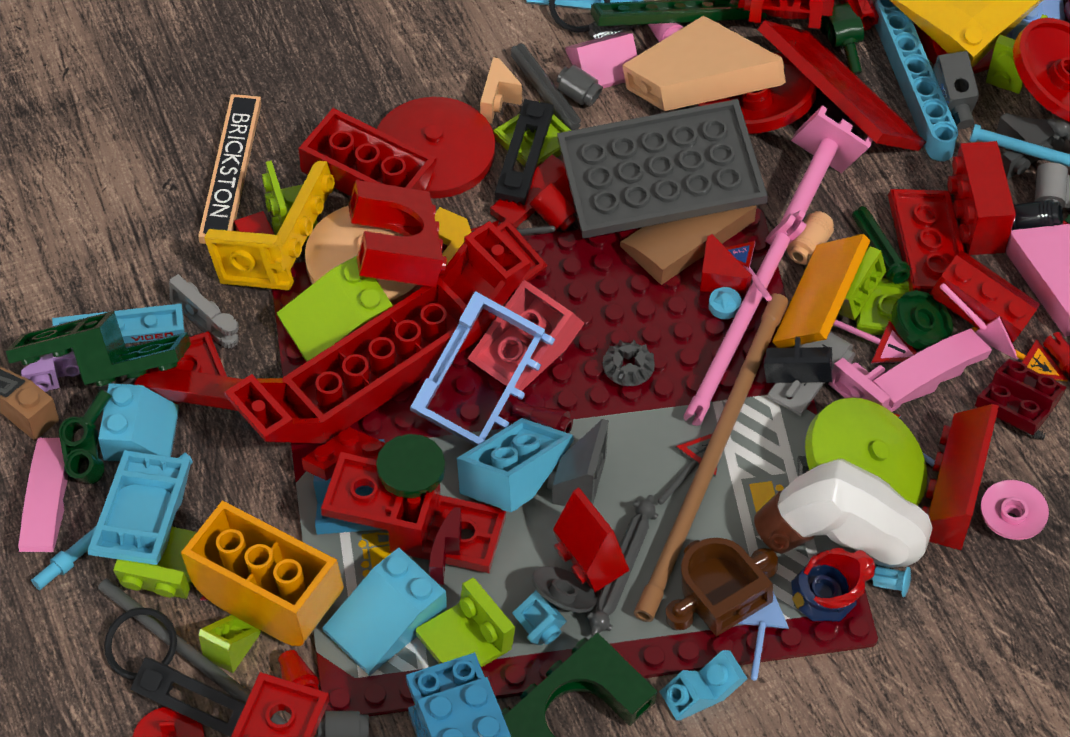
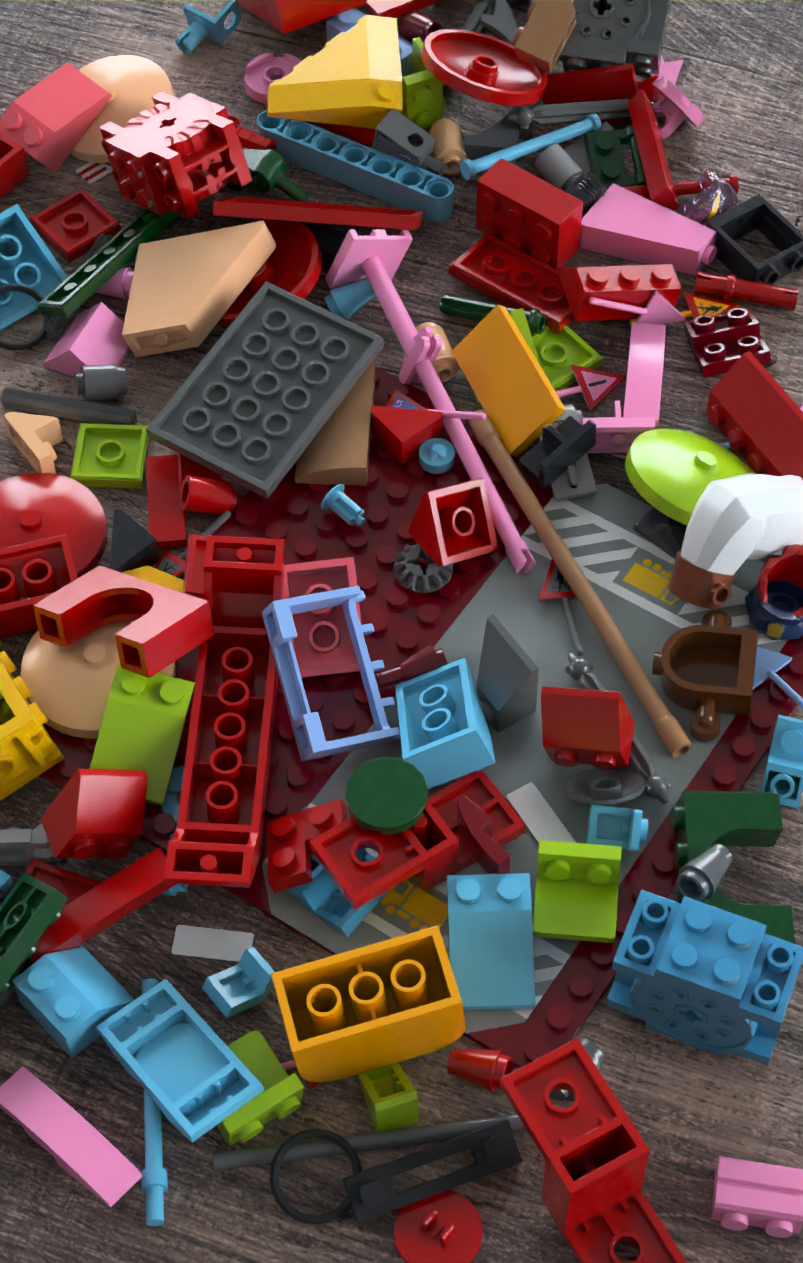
camera: 45 degrees left, 0 degrees up
dark green beam [59,389,112,484] -> none
black container [495,99,554,205] -> none
dark green tile [891,290,953,350] -> none
none -> red slope [40,769,148,860]
none -> black slope [109,510,159,573]
none -> white sticker [171,925,254,962]
none -> medium azure bracket [202,947,275,1018]
none -> medium azure piece [321,484,365,526]
none -> medium azure cone [324,277,376,320]
none -> red slope [408,478,498,567]
none -> light nougat head [429,118,467,175]
none -> white sticker [506,782,576,843]
none -> dark grey cone [676,844,733,902]

